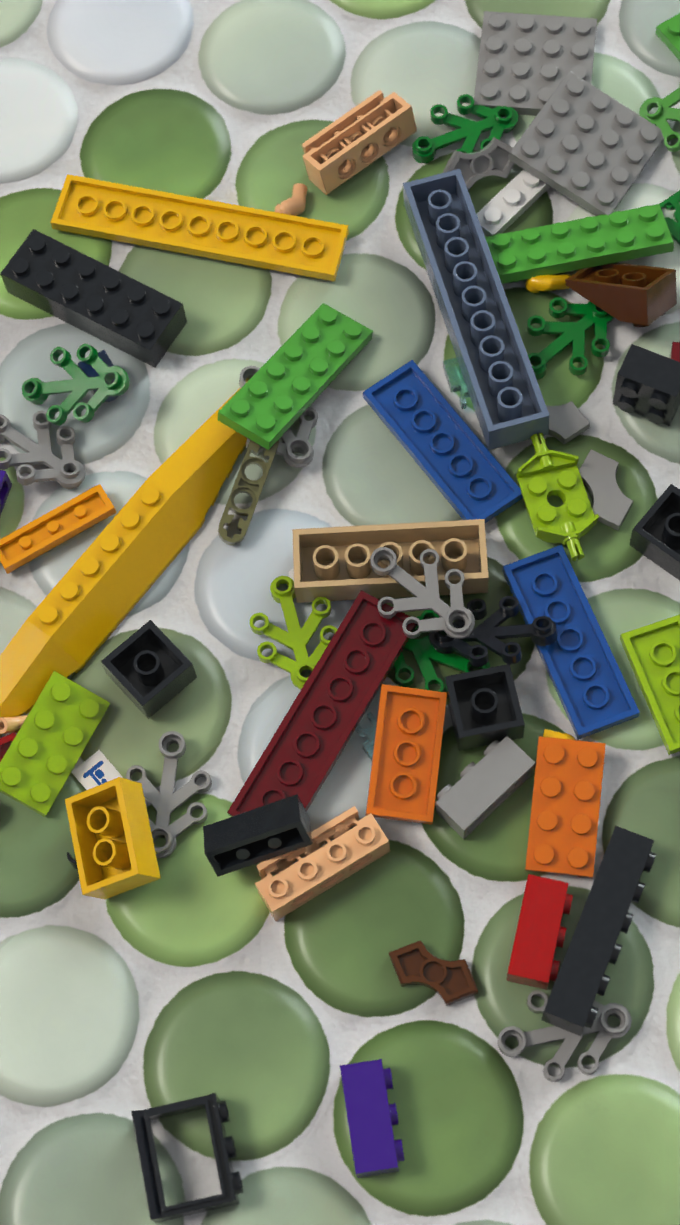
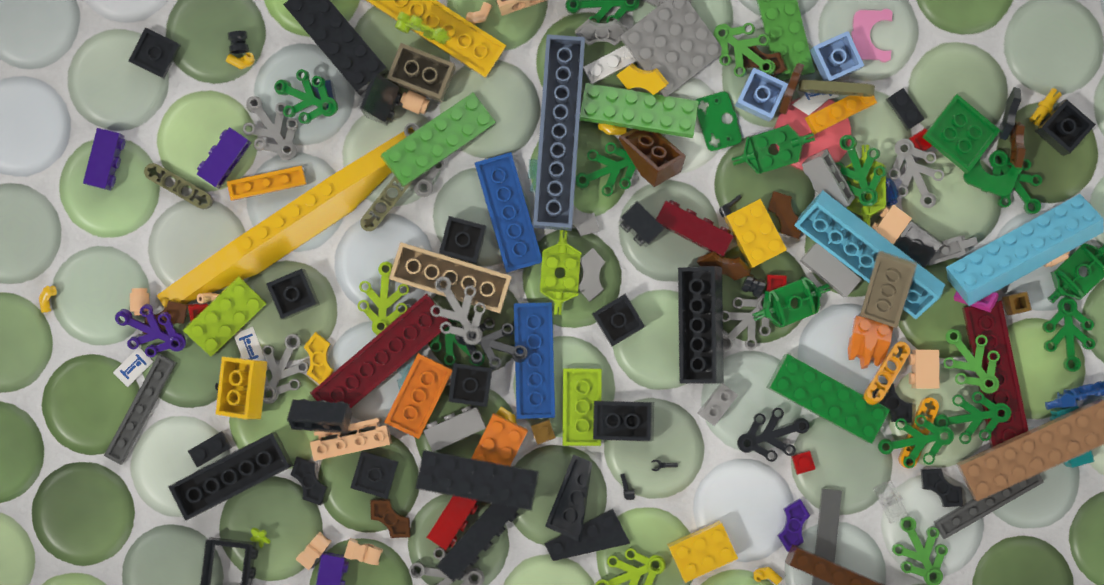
camera: 10 degrees right, 20 degrees up
none -> black brick [168,432,294,521]
none -> black plate [188,431,232,467]
none -> lime plant [250,528,271,548]
none -> black tile [291,456,327,506]
none -> light nougat leg [296,532,332,570]
none -> yellow tile [304,332,334,384]
none -> light nougat leg [344,538,383,565]
none -> black plate [350,451,399,499]
none -> black slope [359,72,403,125]
none -> dark tan brick [387,43,456,103]
none -> lime plant [394,12,450,44]
none -> light nougat brick [400,90,430,114]
none -> black brick [415,450,539,511]
none -> black brick [439,216,487,264]
none -> pearl gold brick [531,419,556,445]
none -> yellow tile [616,63,669,95]

